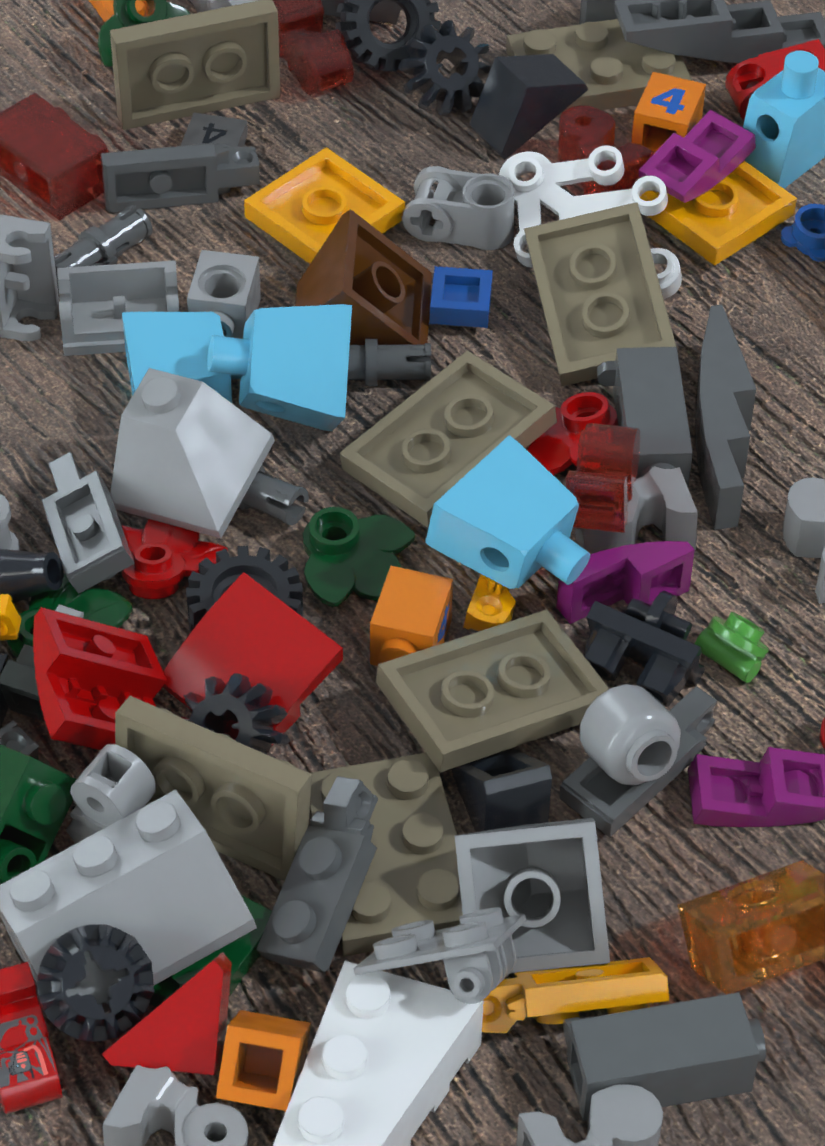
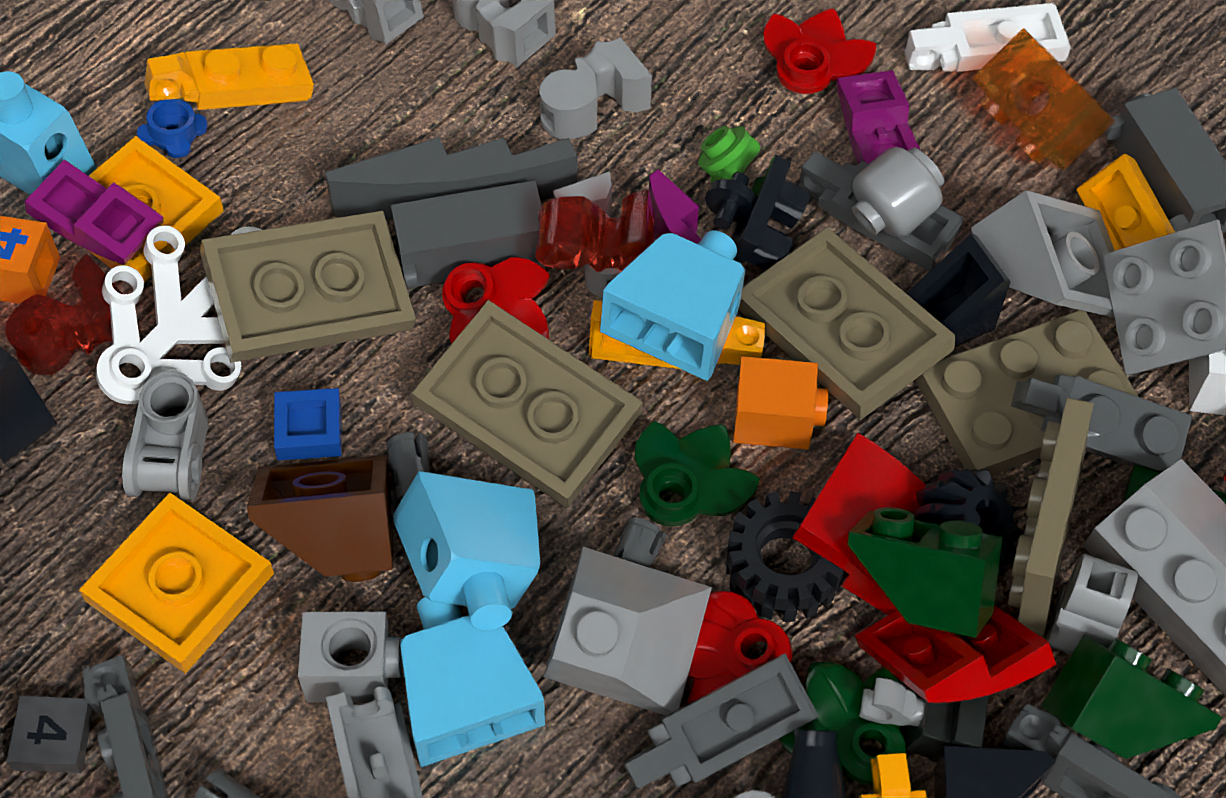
camera: 100 degrees left, 10 degrees up
none -> dark green slope [848,507,1002,638]

